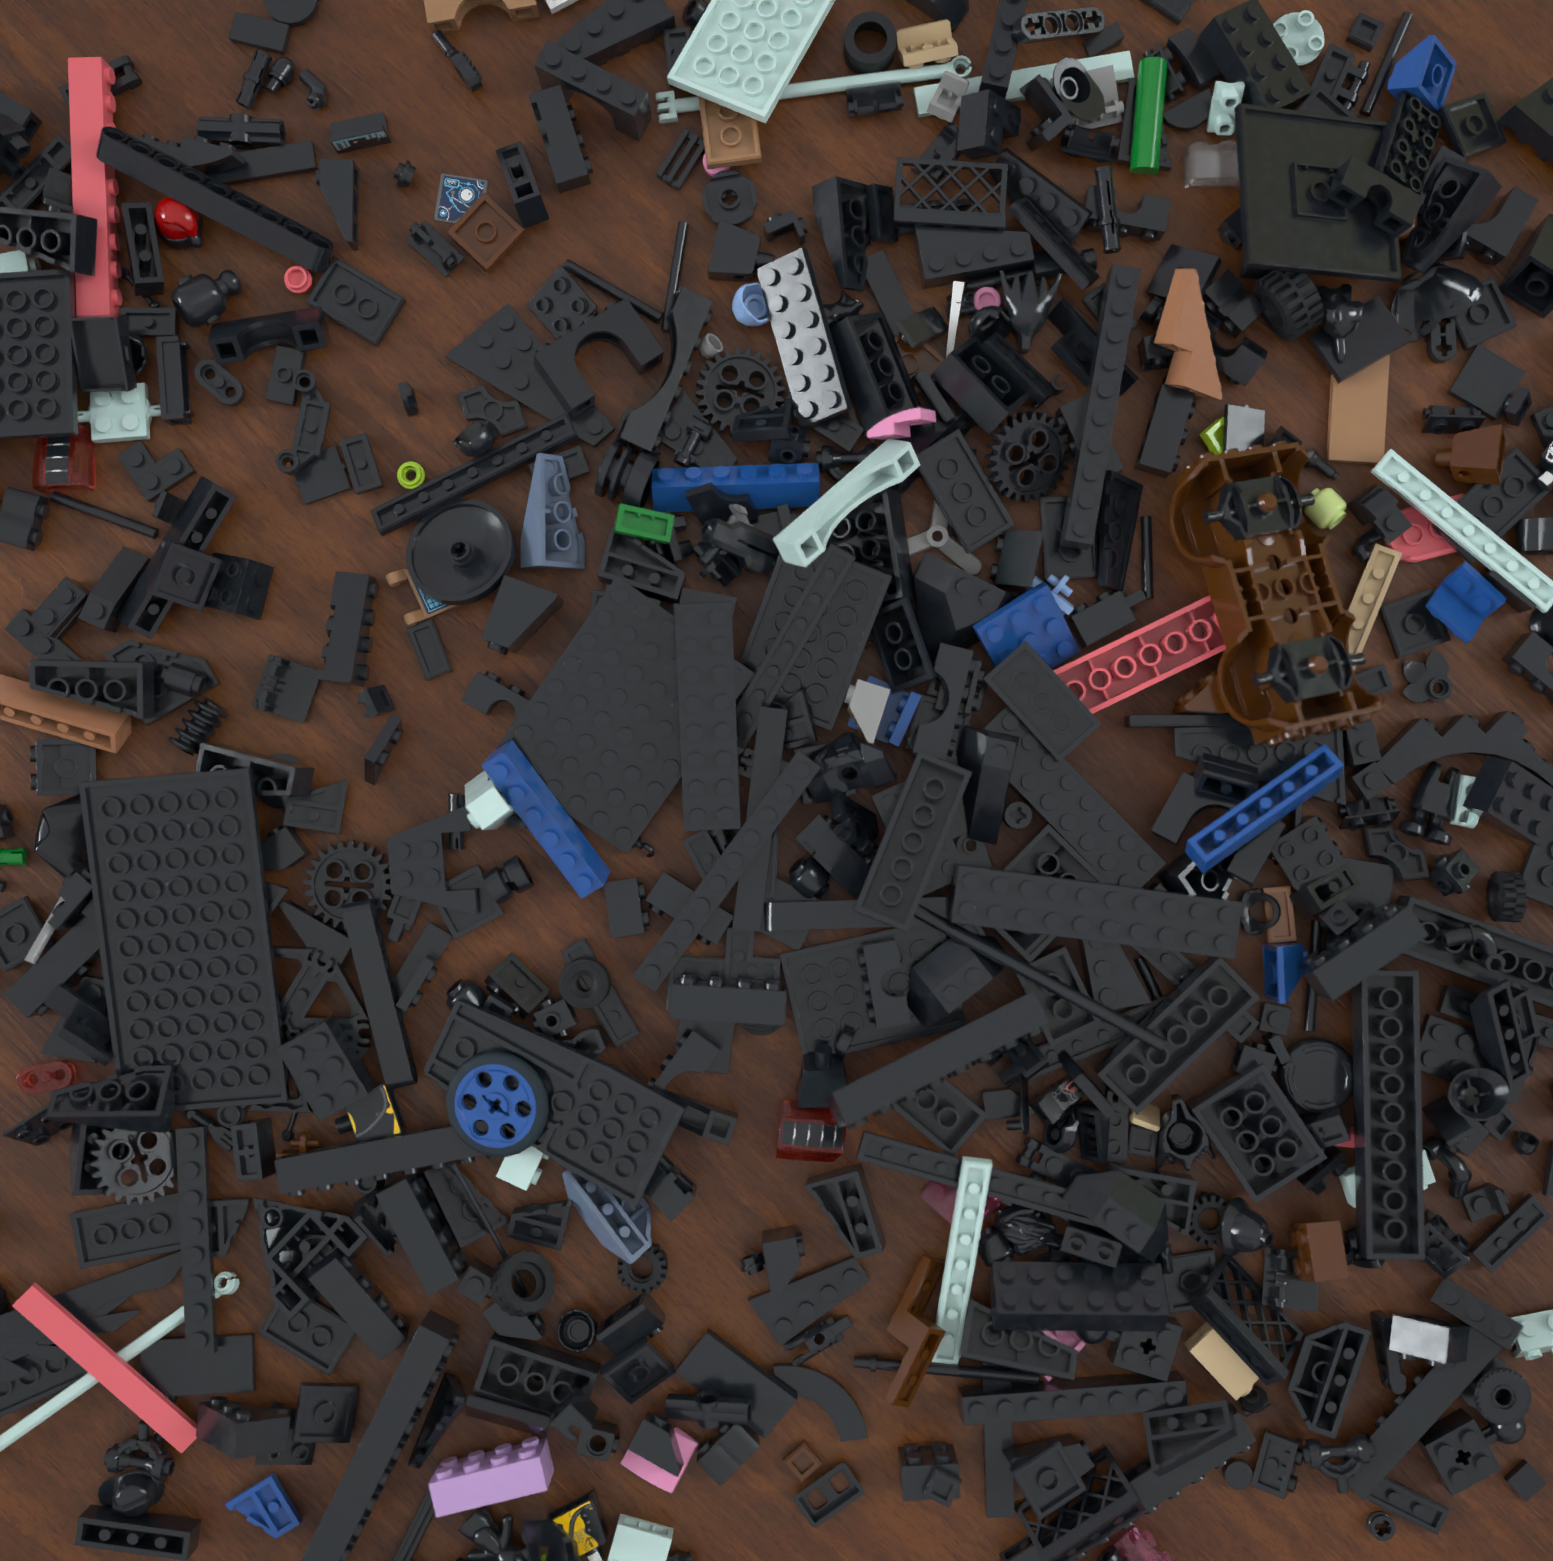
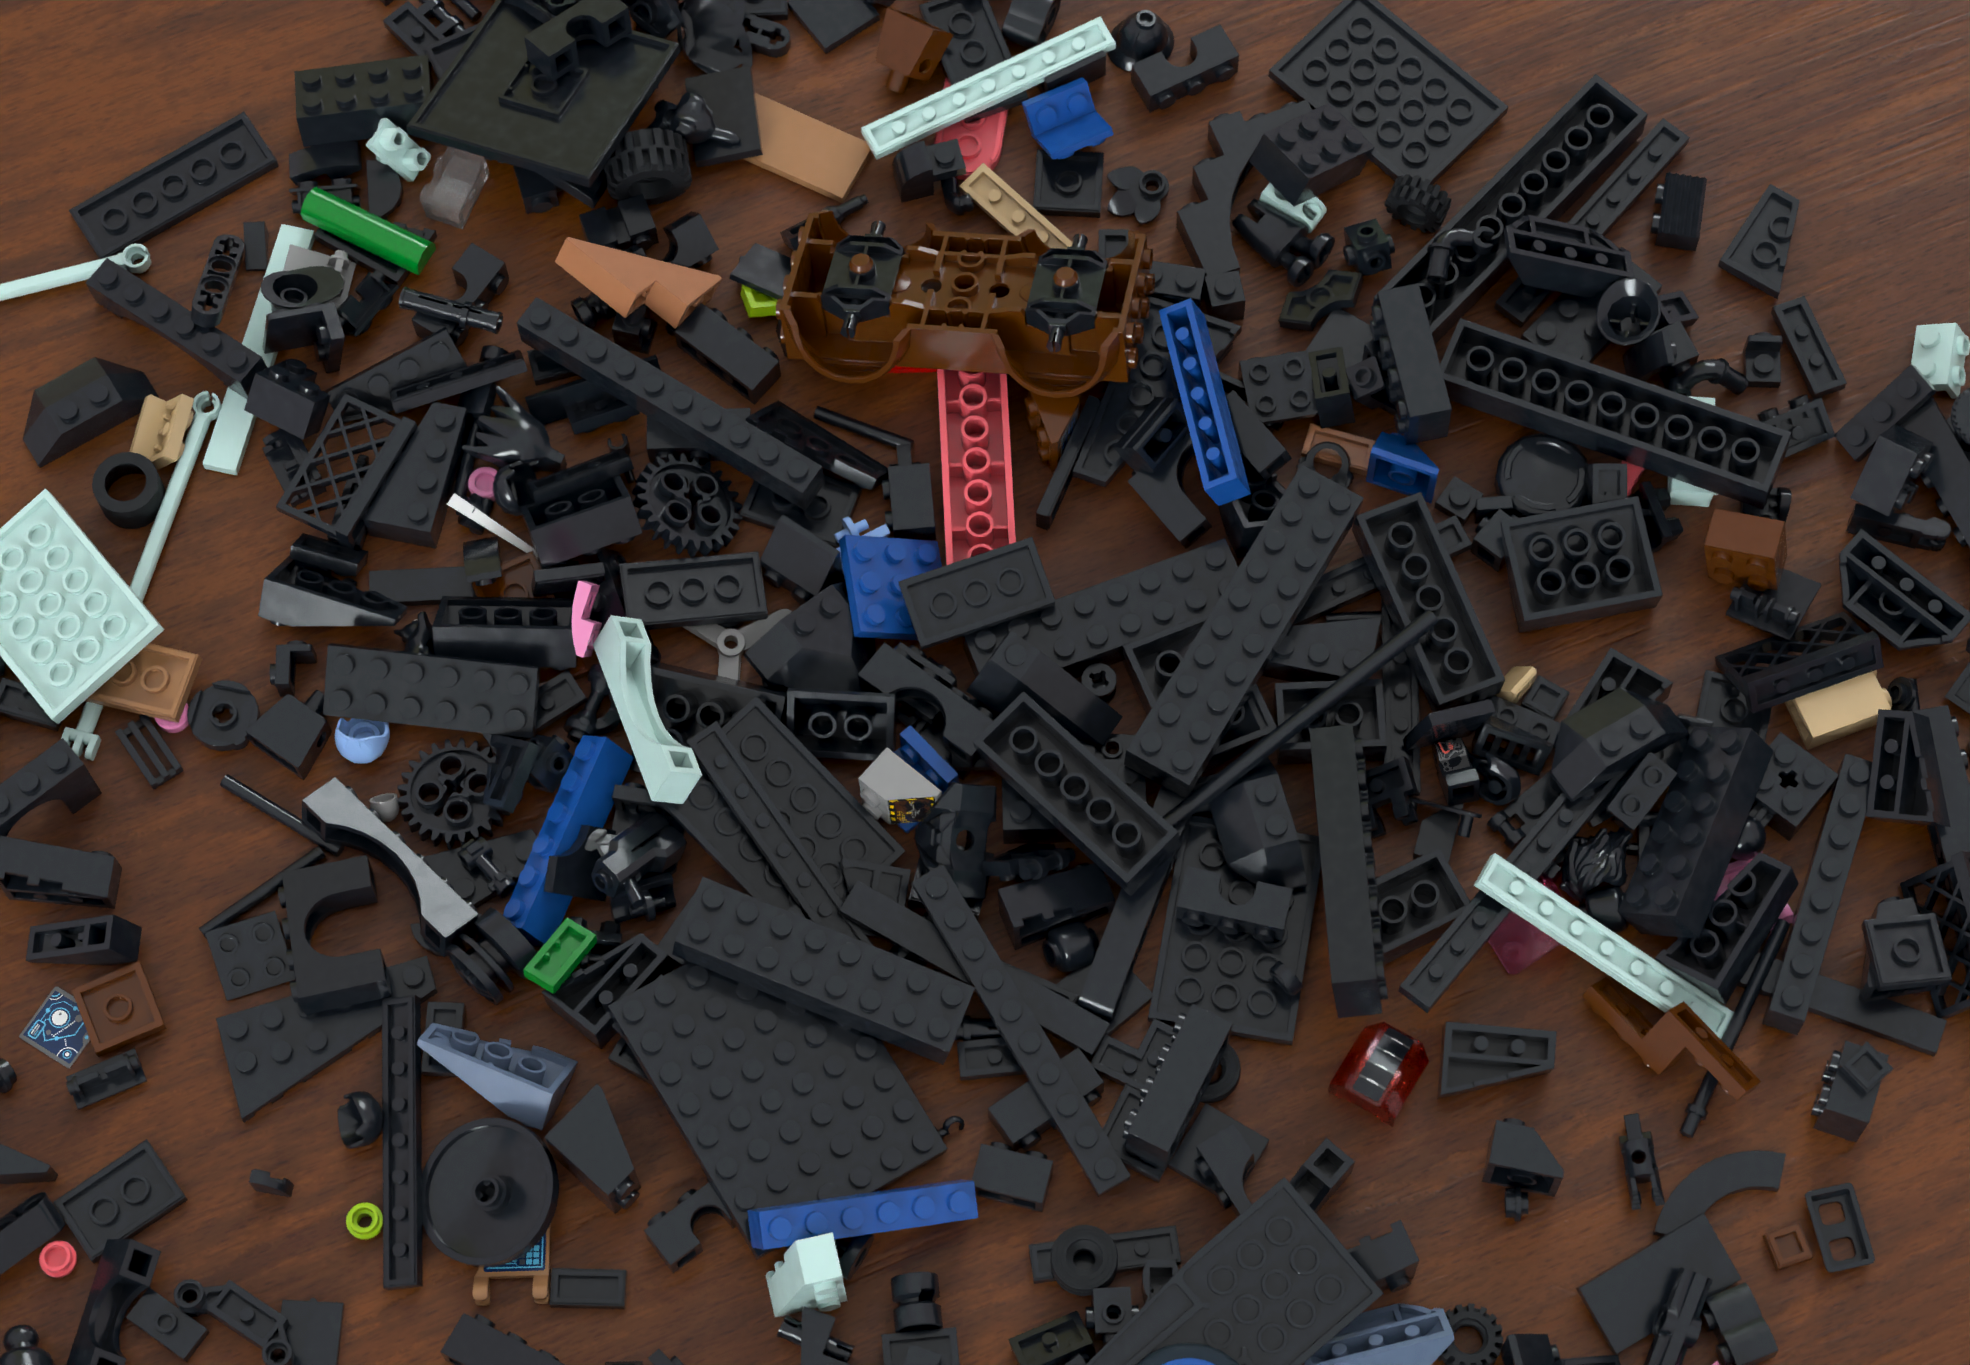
camera: 65 degrees left, 20 degrees down
black plate [339,433,384,495] -> none
black tile [457,385,528,438] -> none
black wing [748,1255,870,1346] -> none
black torso [797,1044,848,1108] -> none
black hinge [846,82,904,117] -> none
light grey bracket [927,71,970,123] -> none
black plate [1146,244,1222,301] -> none
black piece [1155,1094,1216,1171] -> none
black tyre [1189,1191,1229,1246] -> none
black hat [1221,1197,1274,1256] -> none
light aqua dish [1273,10,1325,66] -> none
yellowish green head [1304,488,1347,529] -> none
black bar [1304,920,1322,1031] -> none
black hinge [1337,796,1401,831] -> none
black hinge [1421,405,1486,434] -> none
black hinge [1513,1131,1539,1156] -> none

